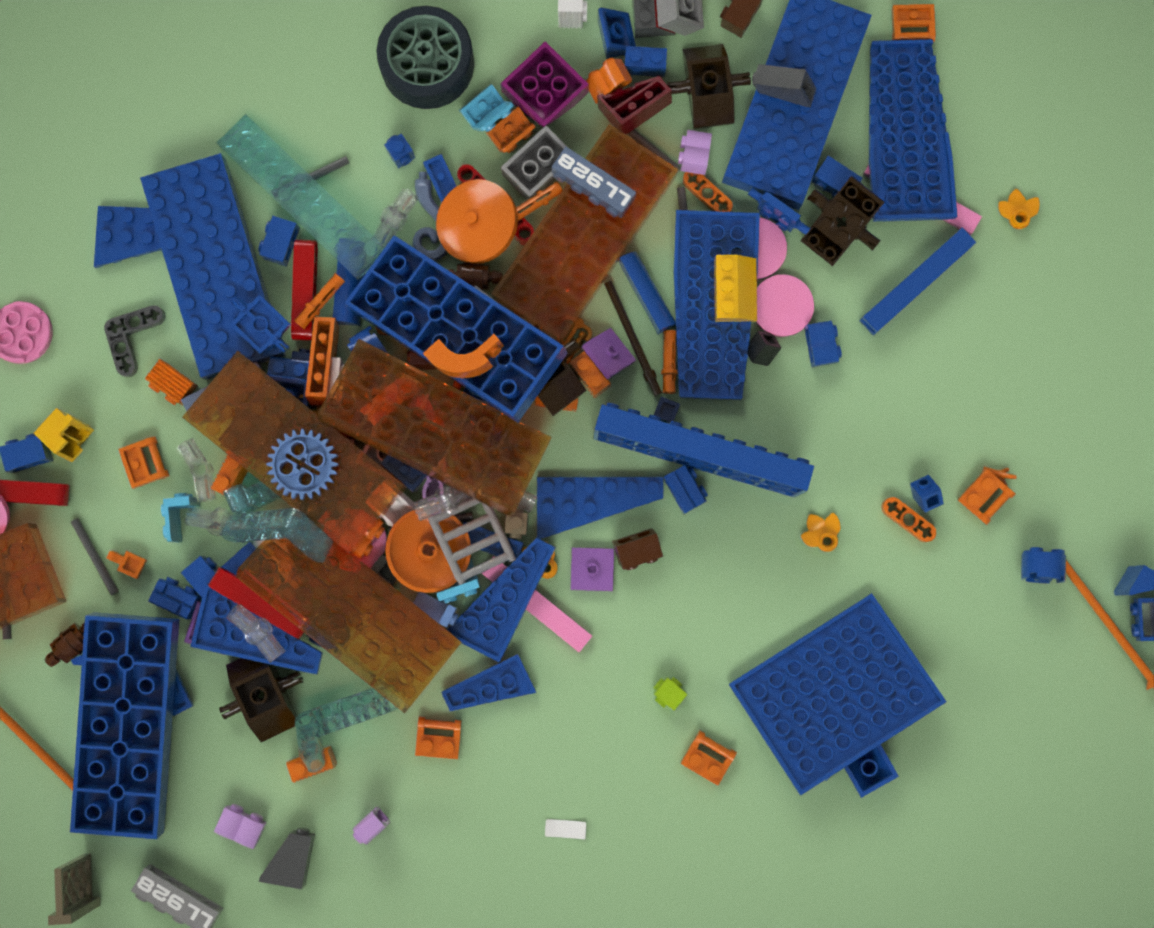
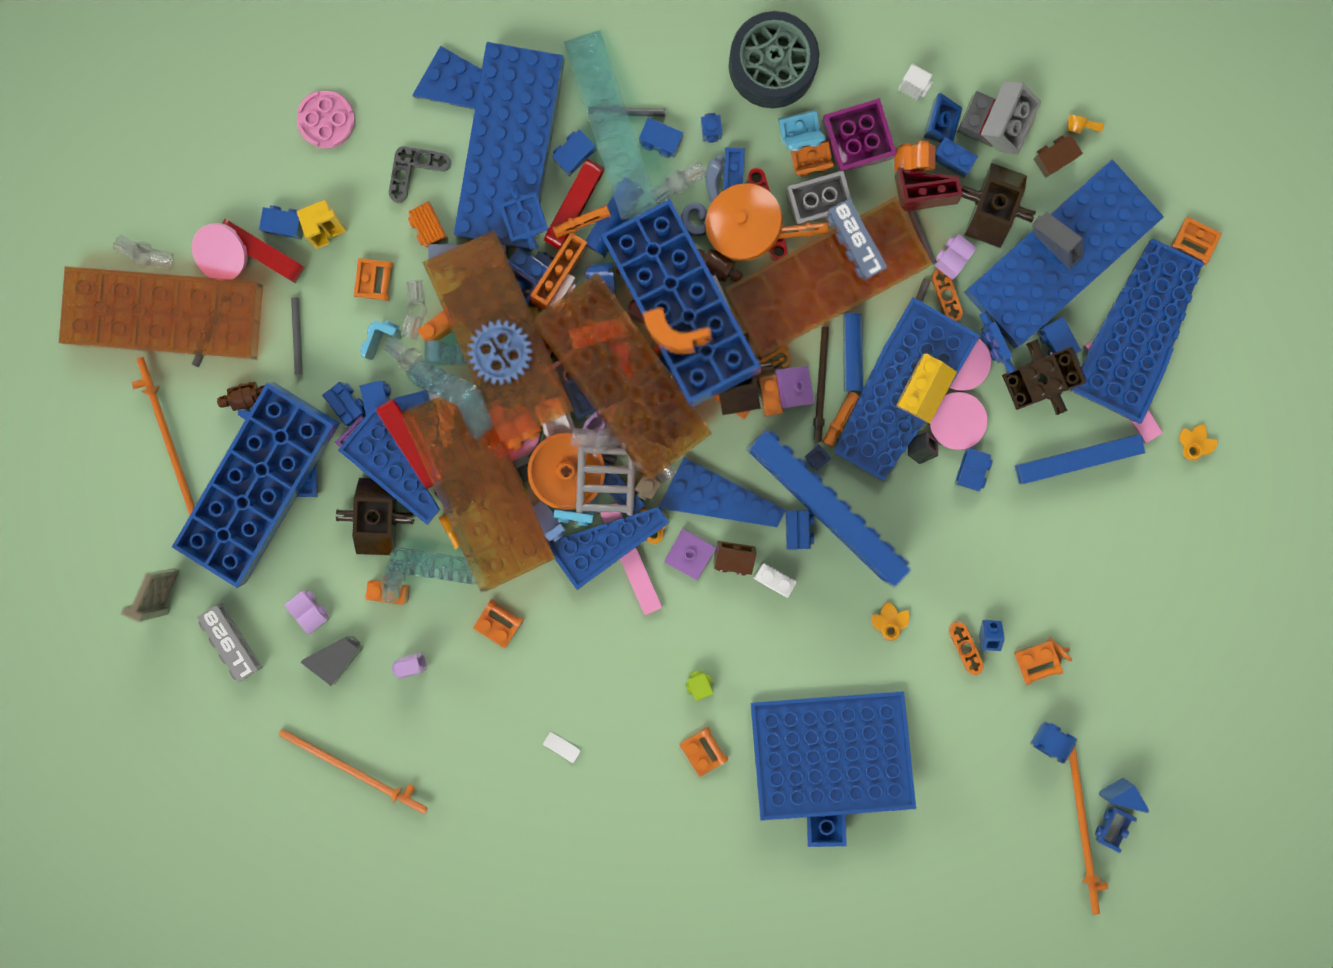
camera: 25 degrees right, 5 degrees up
orange plate [106,551,147,579] -> none
clear piece [227,604,286,663] -> none
blue wing [441,654,537,711] -> none
none -> light orange bar [438,513,463,549]
none -> blue brick [639,118,683,158]
none -> white brick [753,562,796,598]

